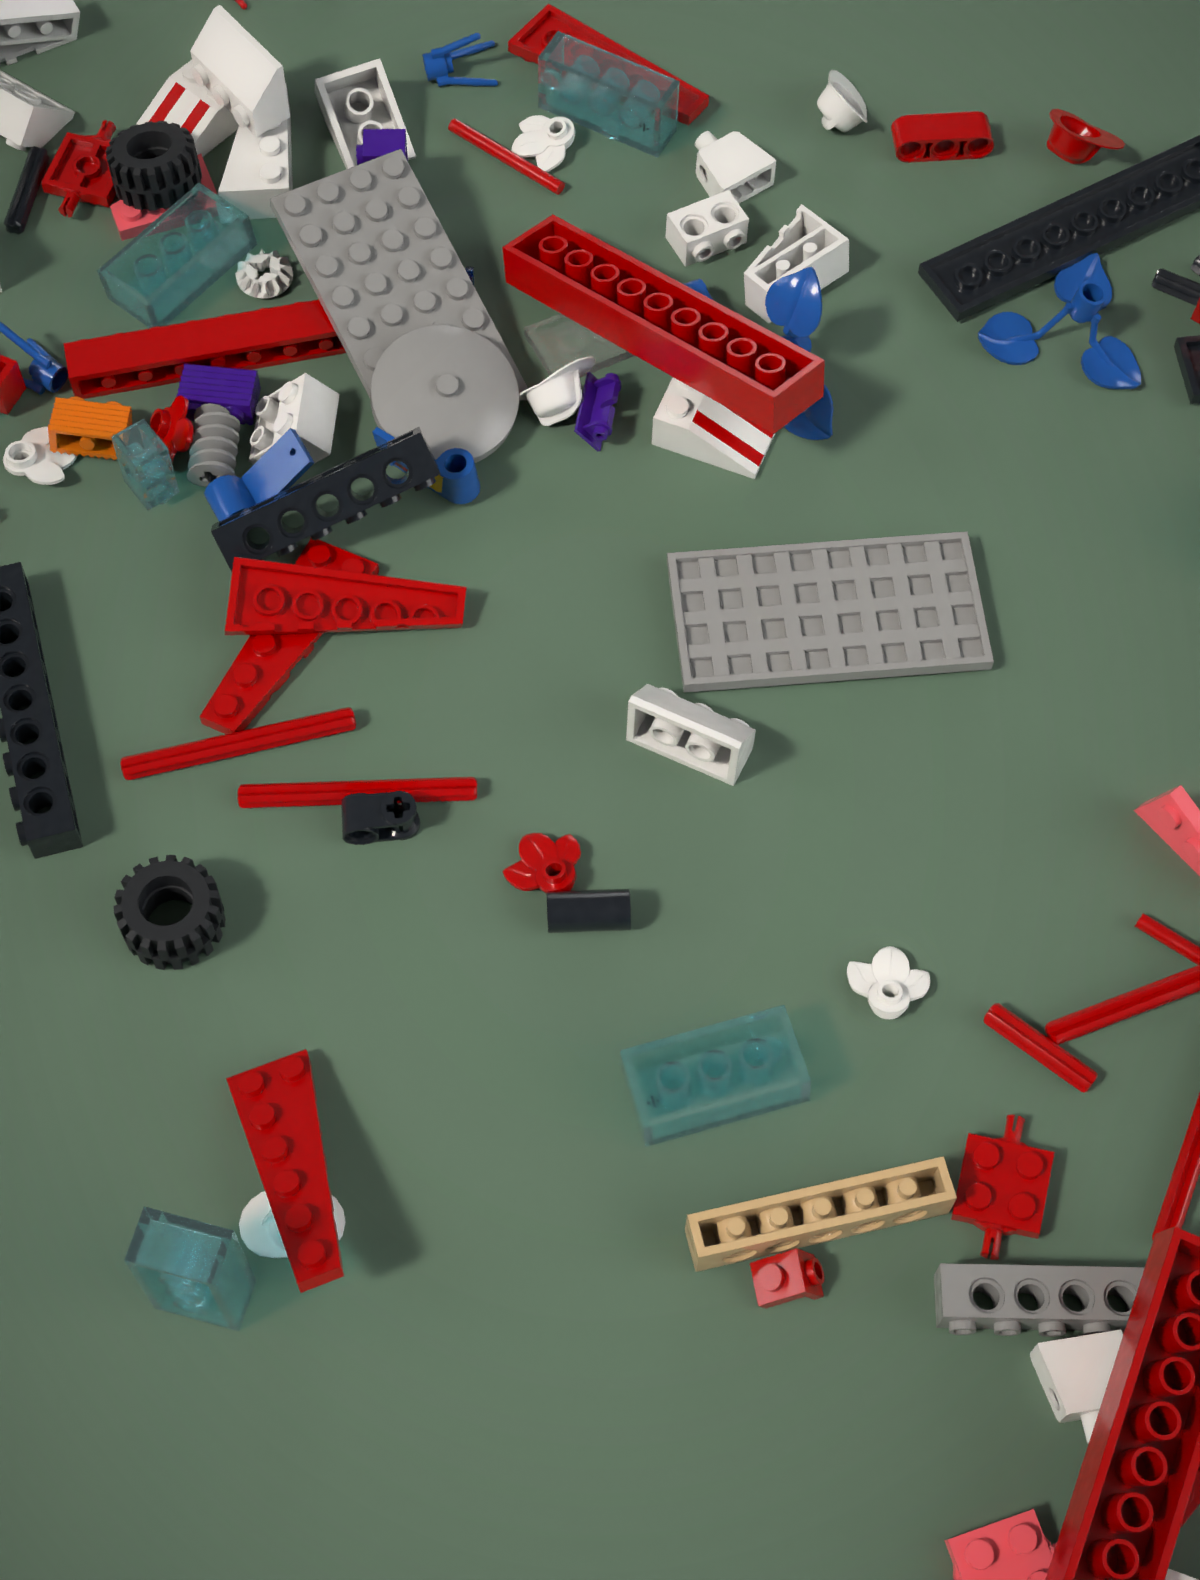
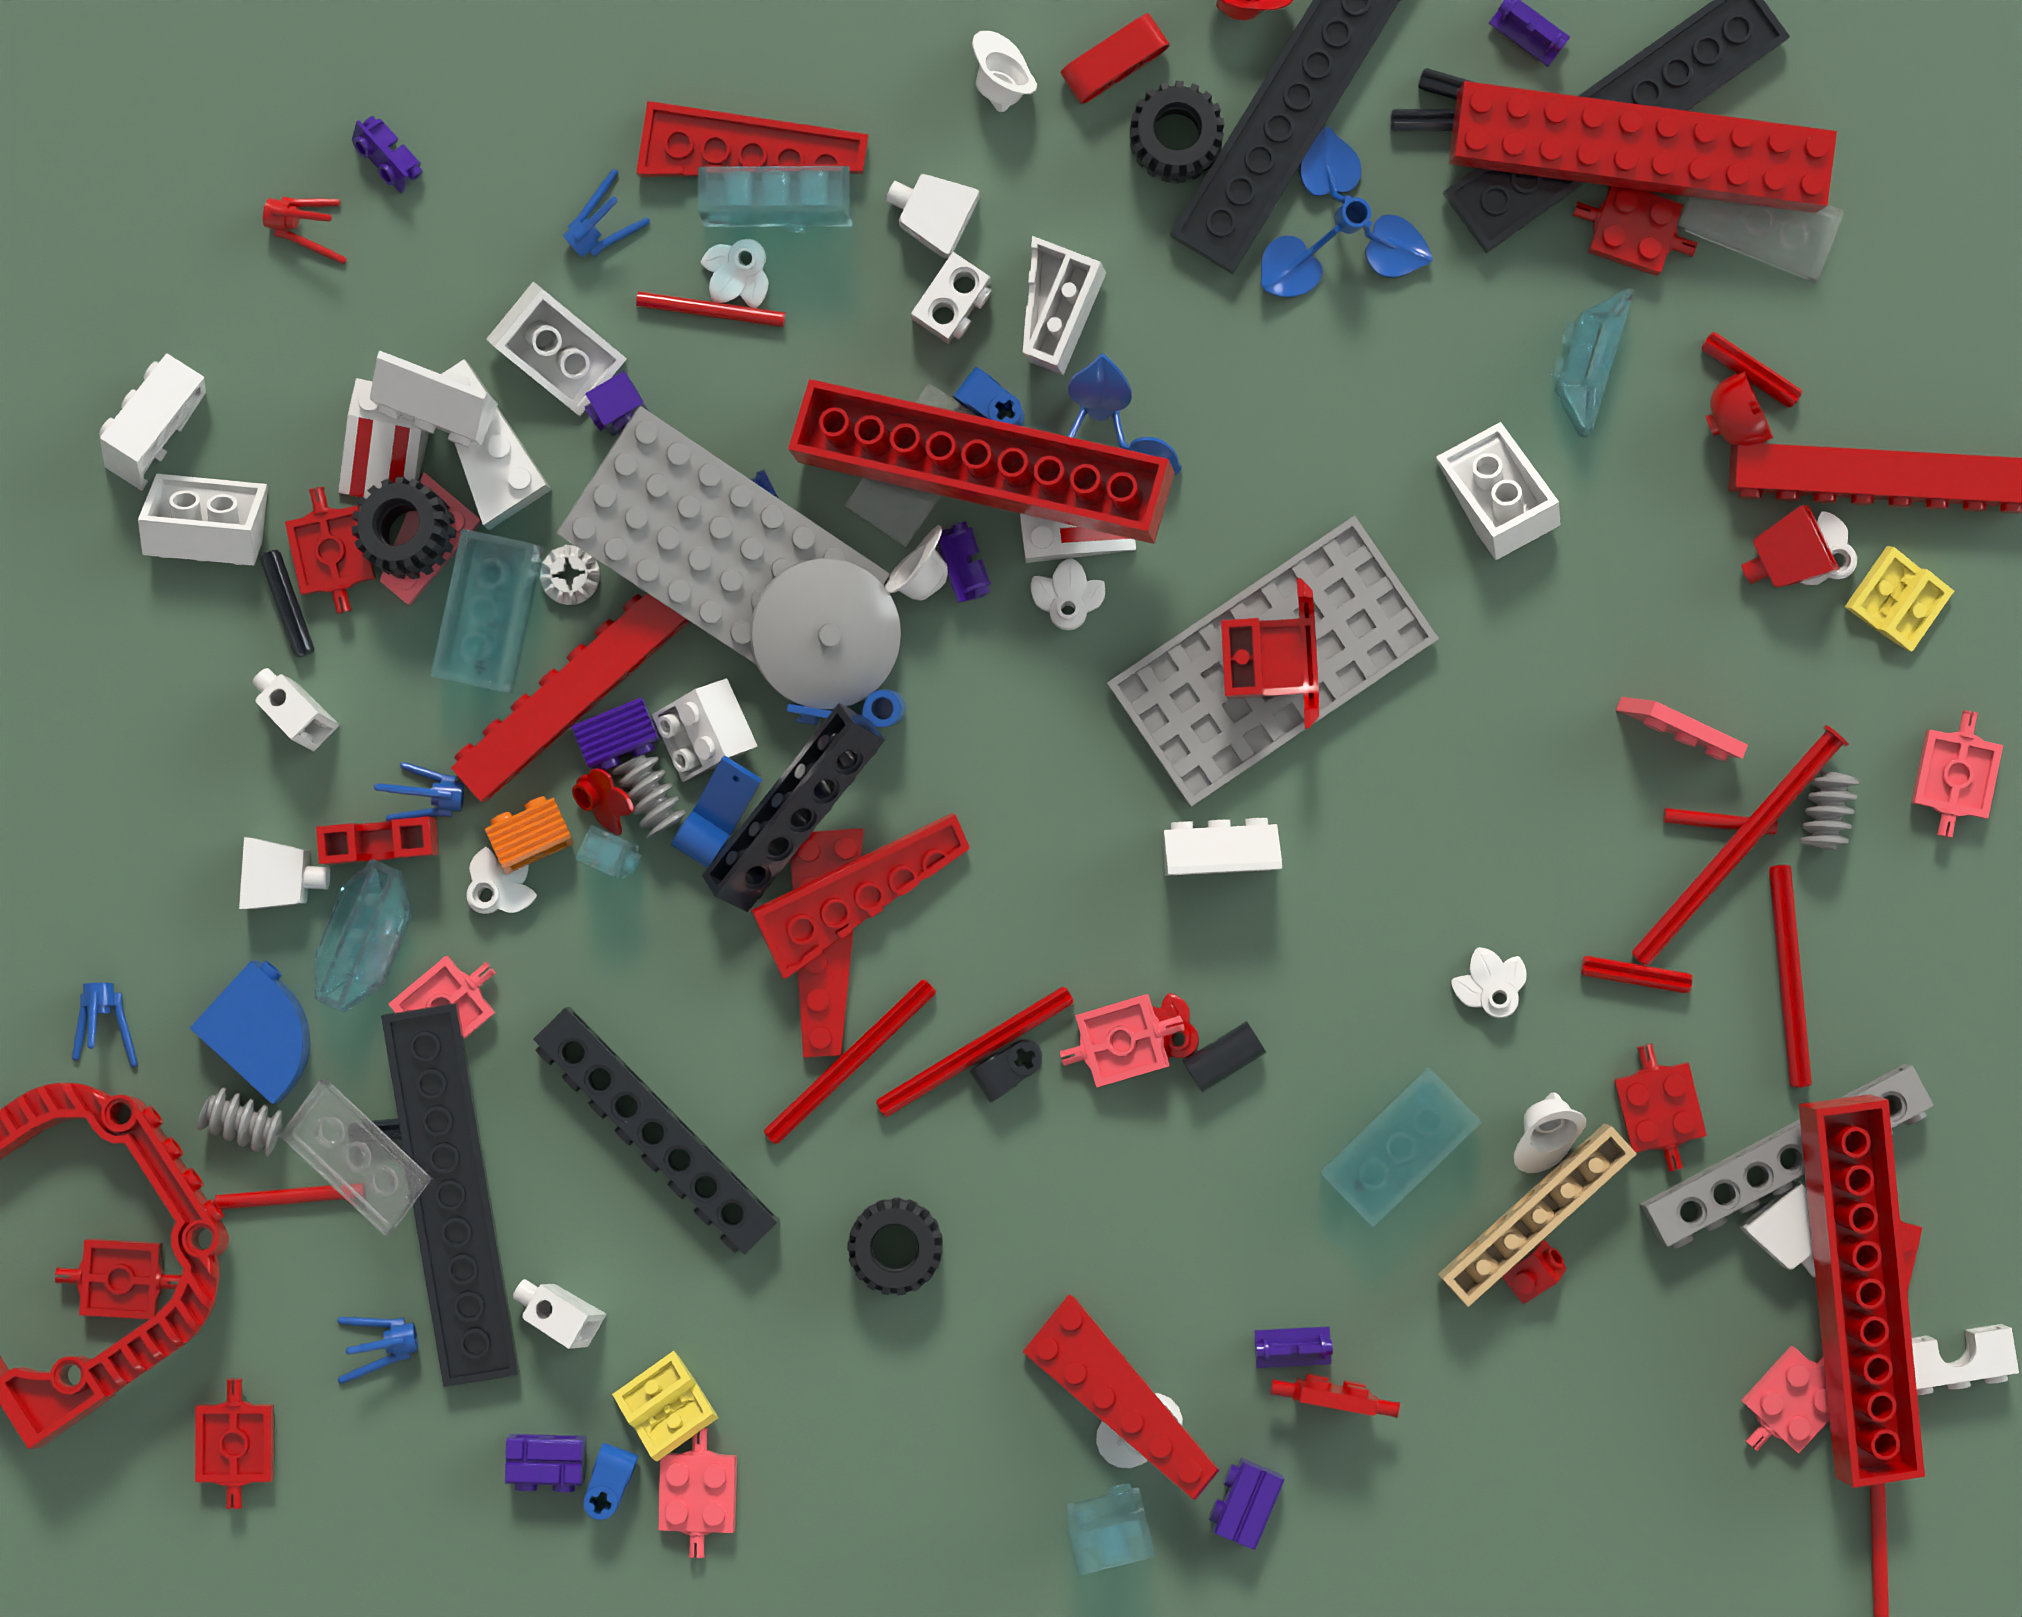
camera: 25 degrees left, 25 degrees up
none -> white plate [1031,558,1105,630]
none -> coral plate [1060,994,1184,1088]
none -> black tyre [1129,81,1224,183]
none -> dark purple brick [1208,1458,1285,1550]
none -> red piece [1221,578,1320,729]
none -> dark purple hinge [1254,1326,1333,1368]
none -> red plate [1270,1373,1400,1418]
none -> white slope [1436,422,1561,560]
none -> white piece [1513,1092,1586,1173]

